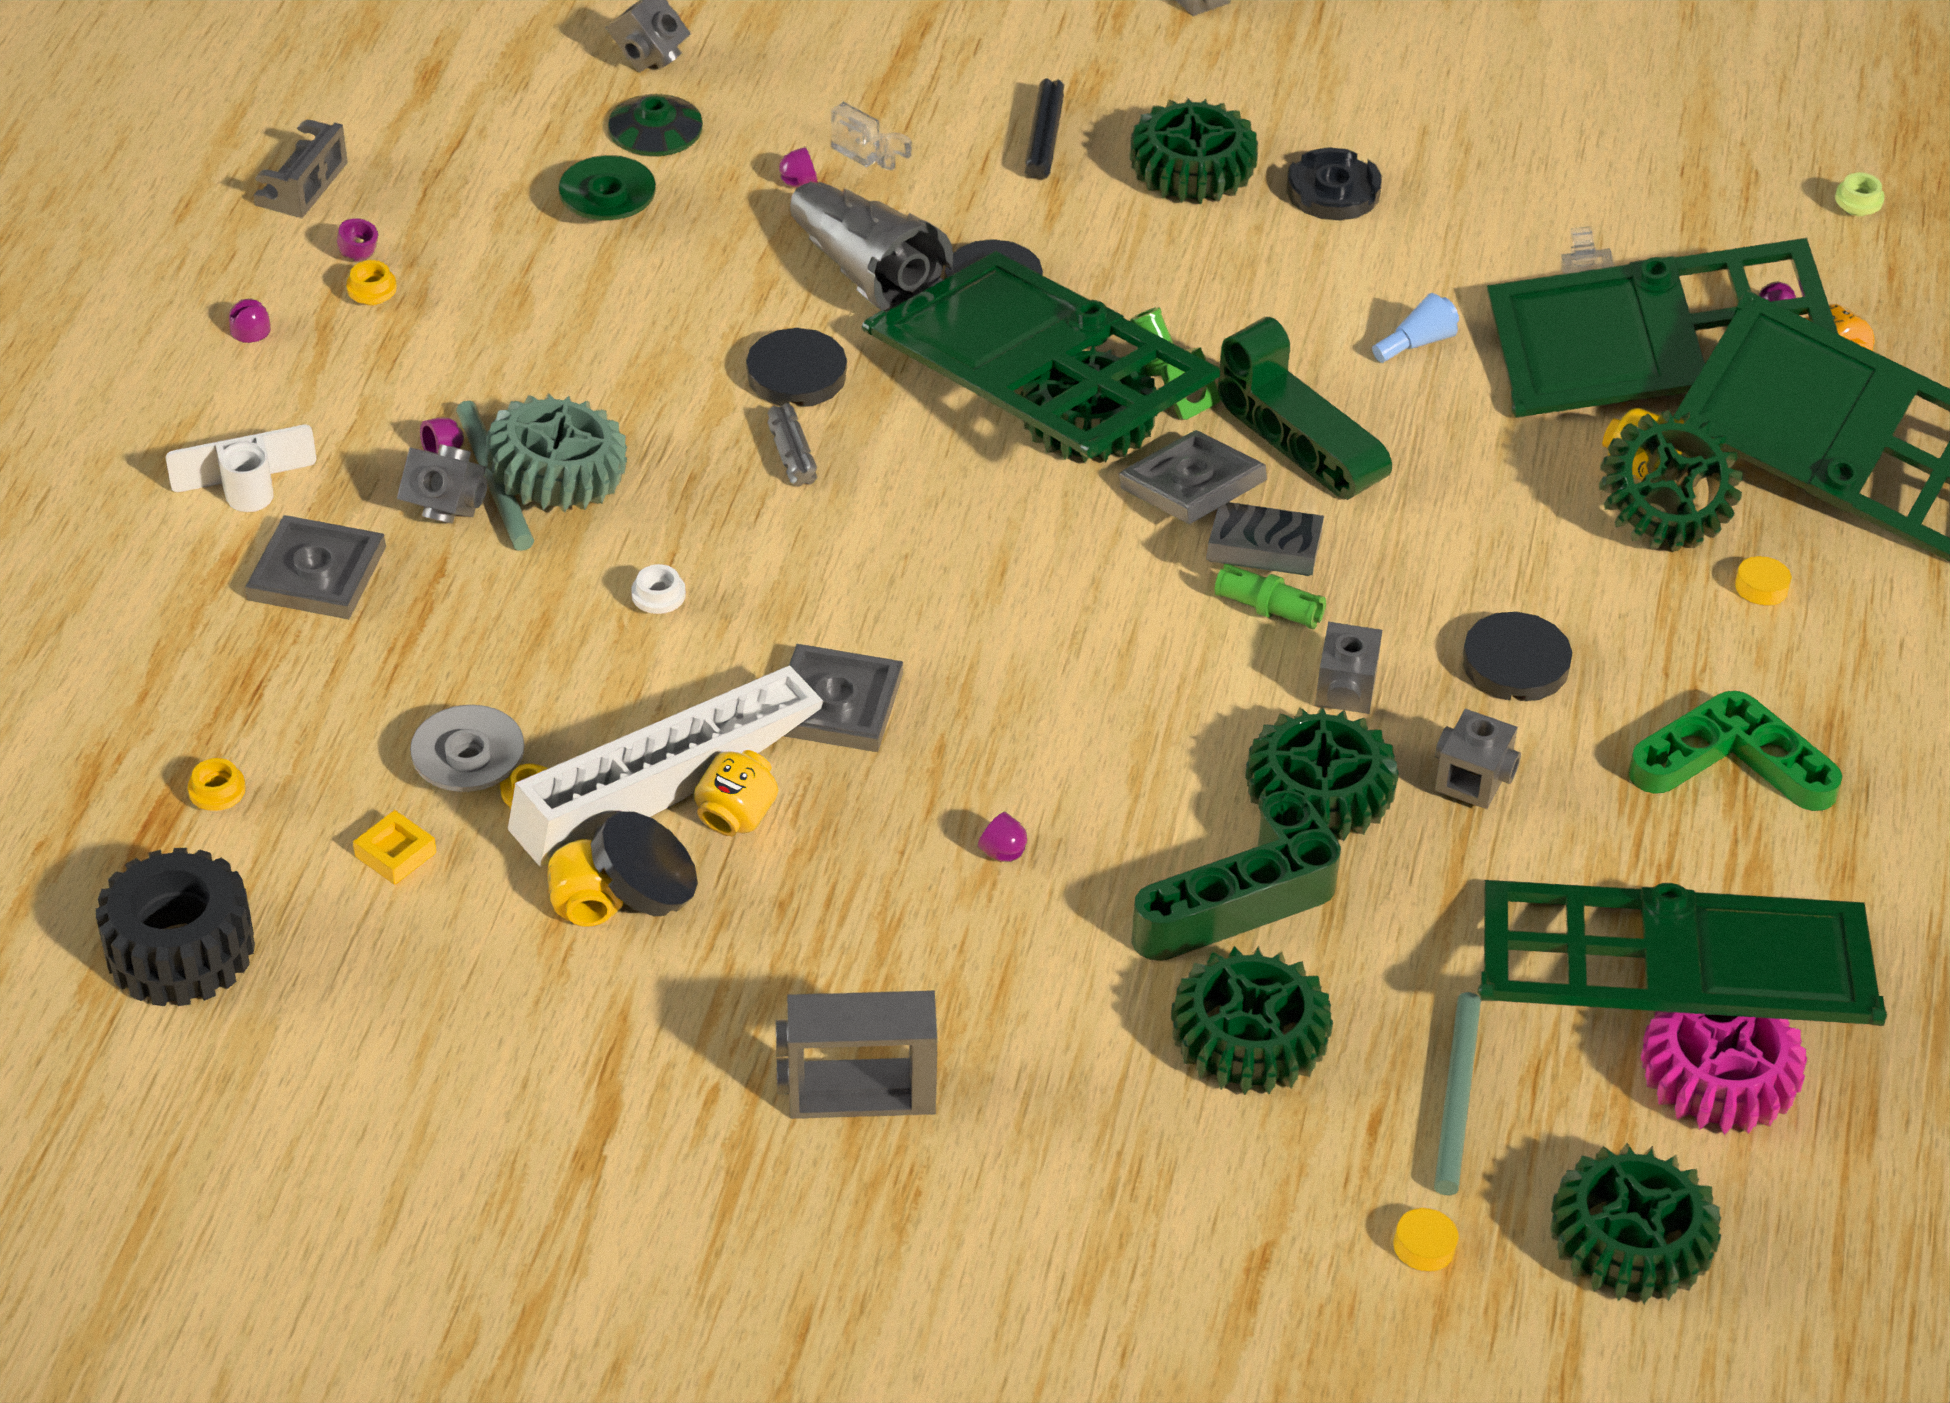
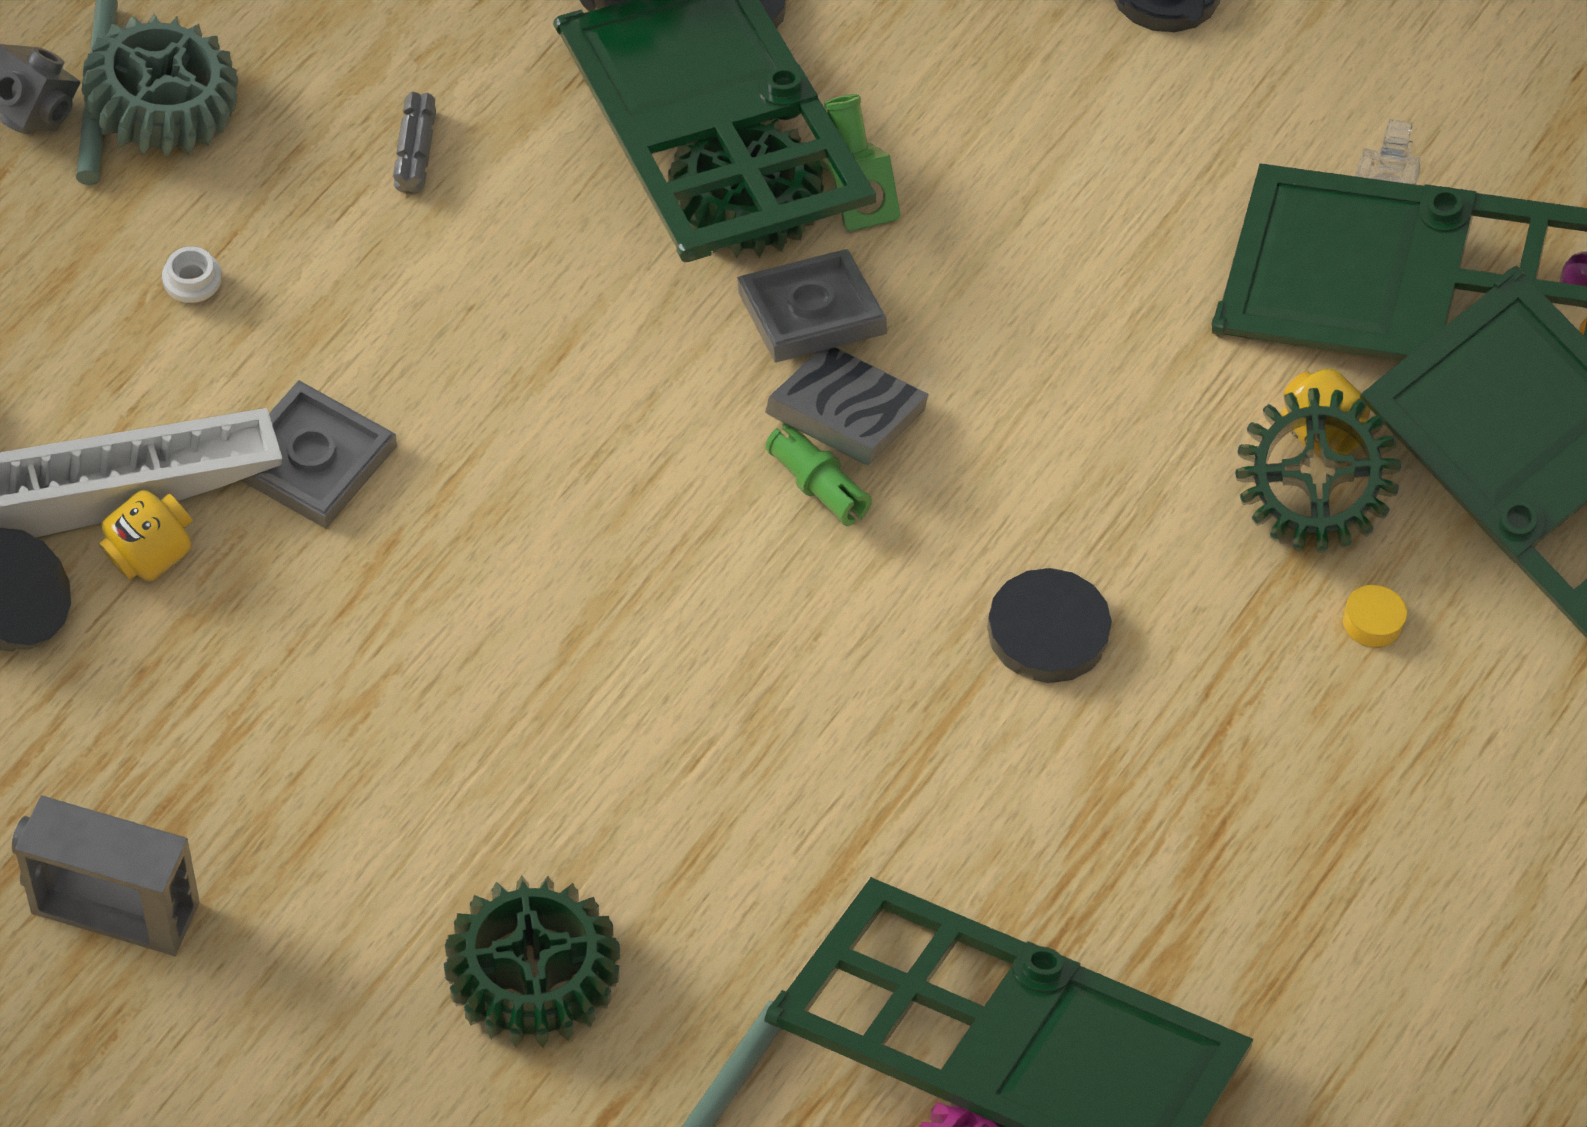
camera: 20 degrees right, 10 degrees up
magenta hinge [420,417,464,454] -> none
black tile [746,328,847,407] -> none
magenta hinge [978,812,1027,862] -> none
dark green beam [1131,790,1341,961] -> none
dark green beam [1218,317,1392,500] -> none
dark green gear [1245,706,1399,842] -> none
flat silver brick [1315,622,1383,714] -> none
light blue cone [1372,293,1459,363] -> none
flat silver brick [1435,708,1521,809] -> none
green beam [1628,691,1843,811] -> none

